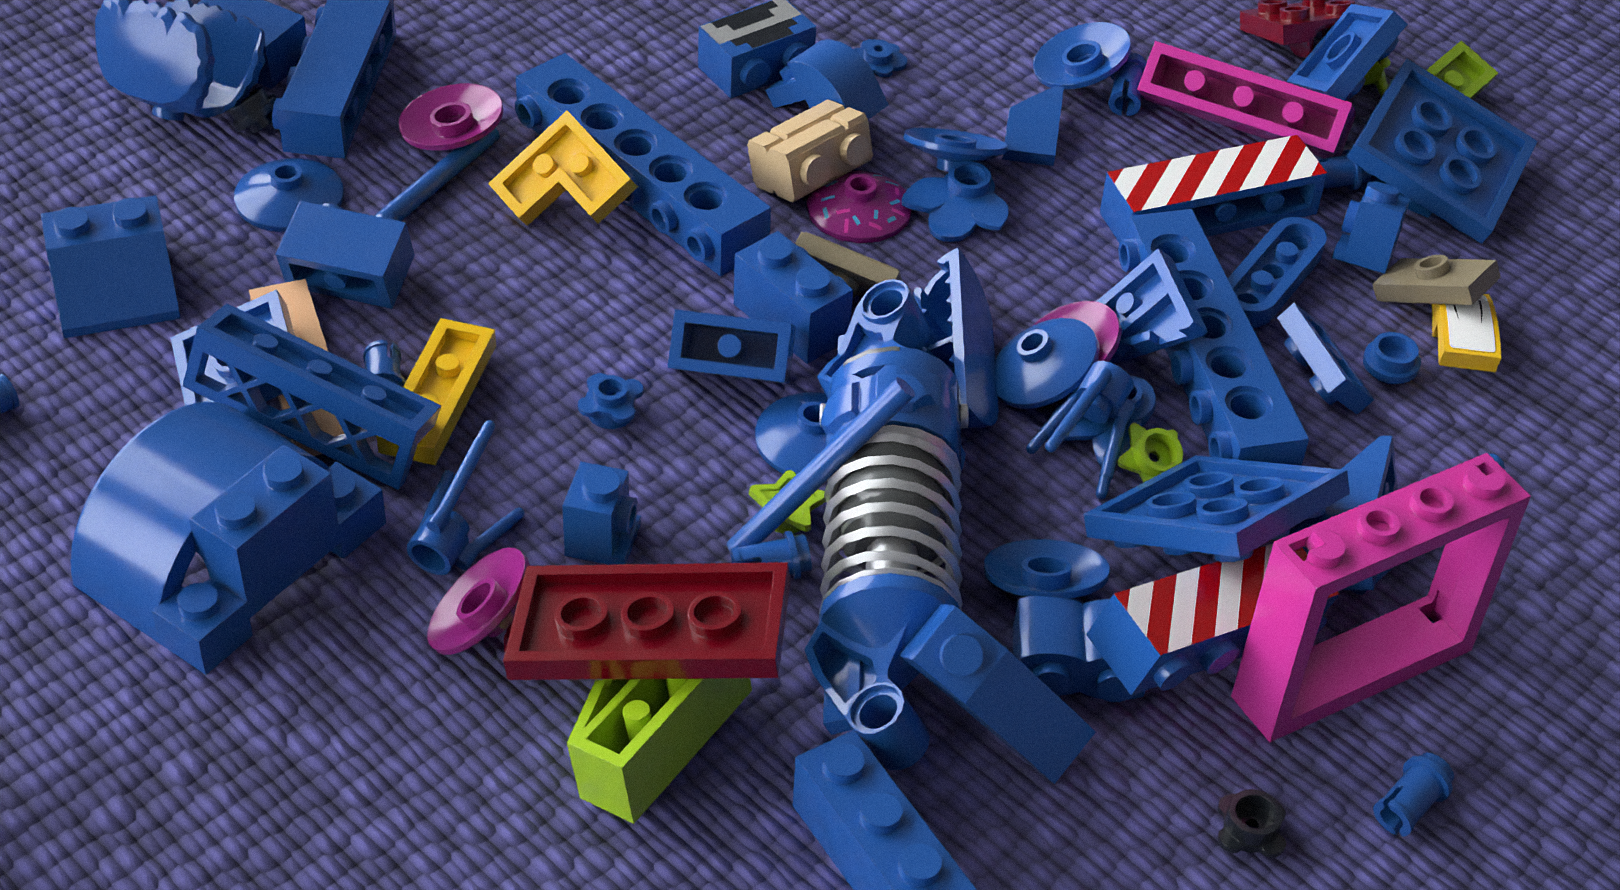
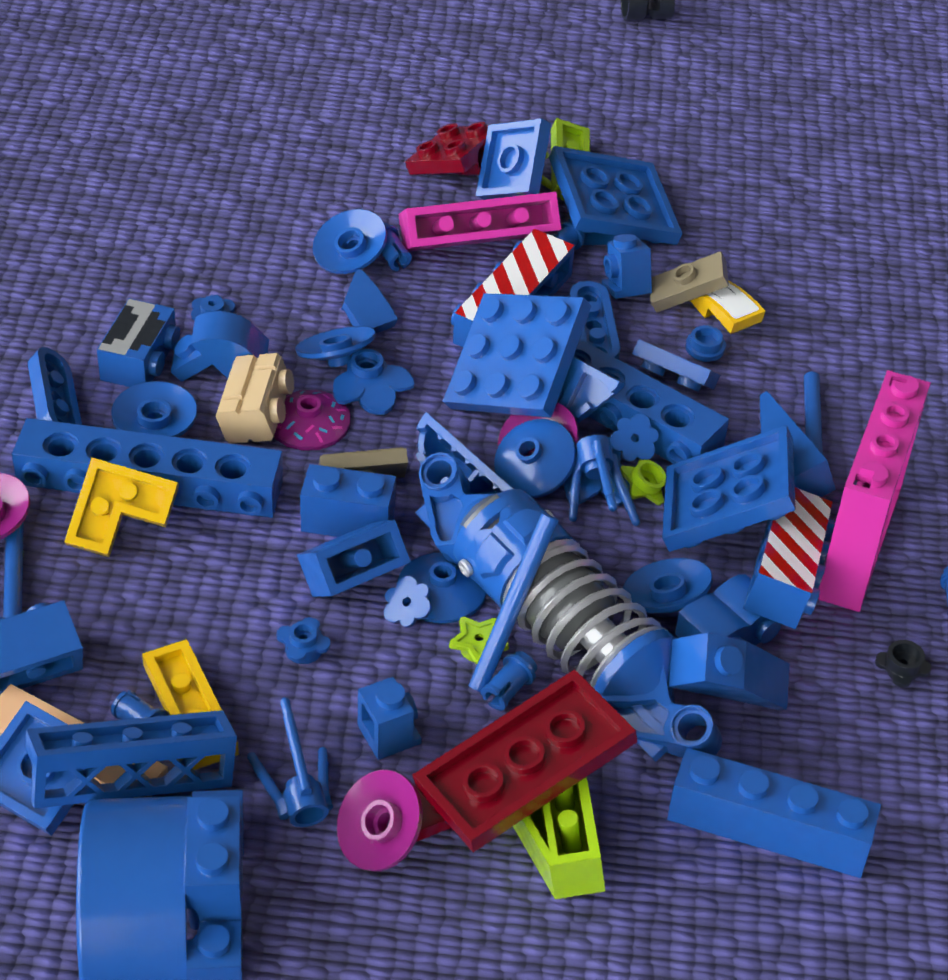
camera: 40 degrees left, 0 degrees up
none -> blue plate [28,347,82,425]
none -> blue dish [111,381,197,437]
none -> plant [384,576,432,628]
none -> plate [443,293,592,418]
none -> blue plant [610,413,659,461]

